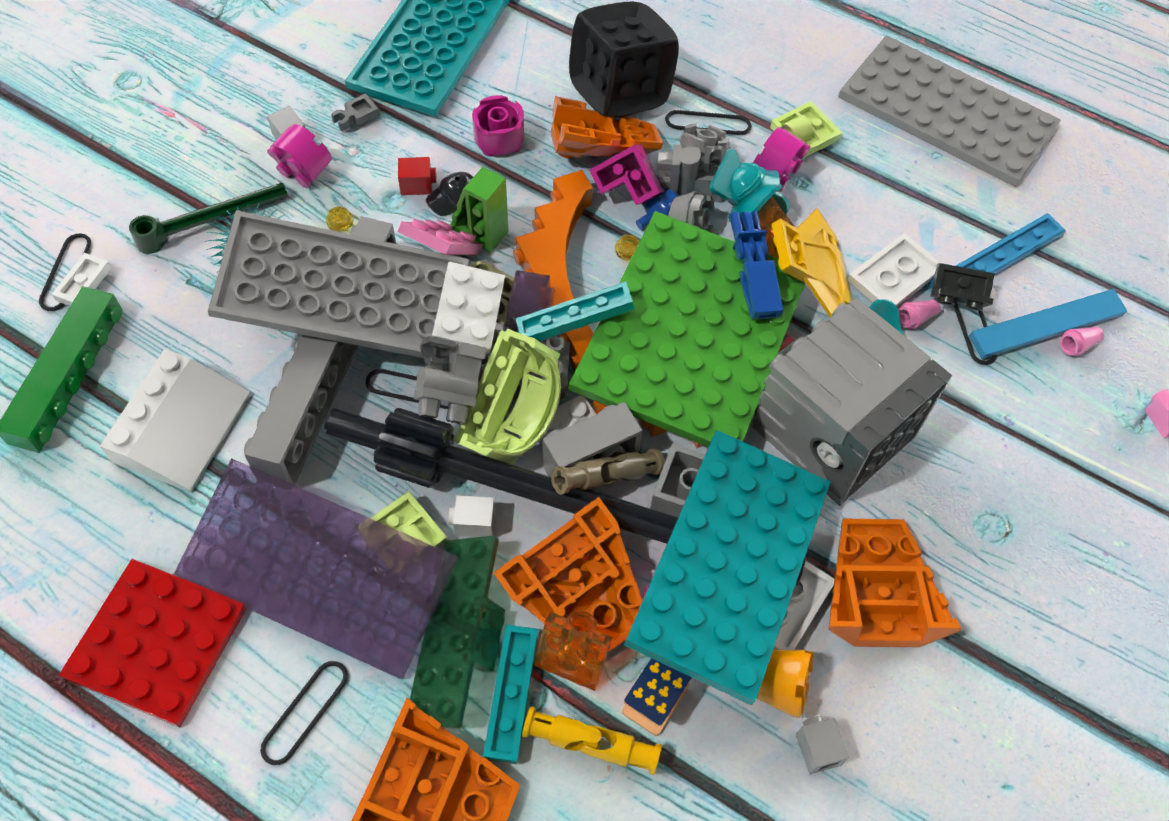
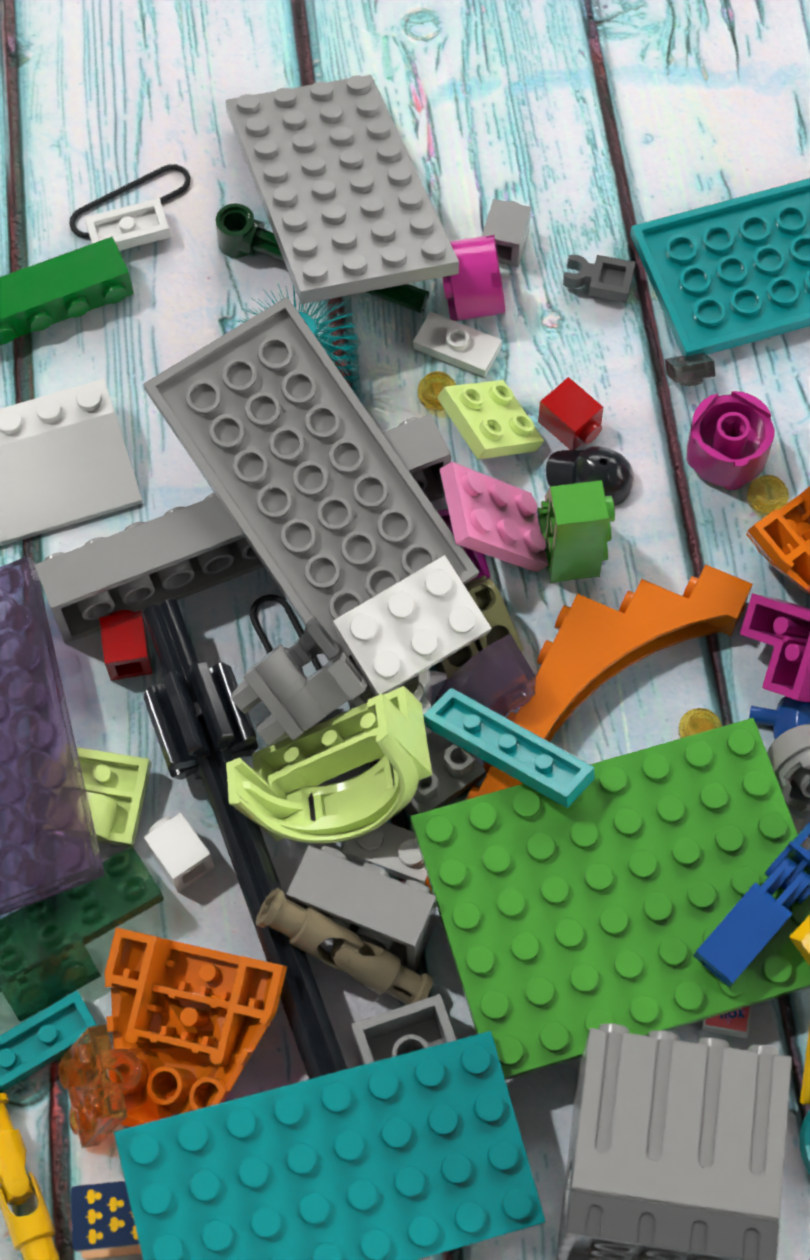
camera: 55 degrees right, 5 degrees up
none -> red brick [99,610,153,681]
none -> light grey plate [226,75,459,304]
none -> white plate [413,311,502,378]
none -> yellowish green plate [437,380,544,460]
none -> clear smoke plate [665,353,716,386]
none -> clear yellow plate [747,475,789,515]

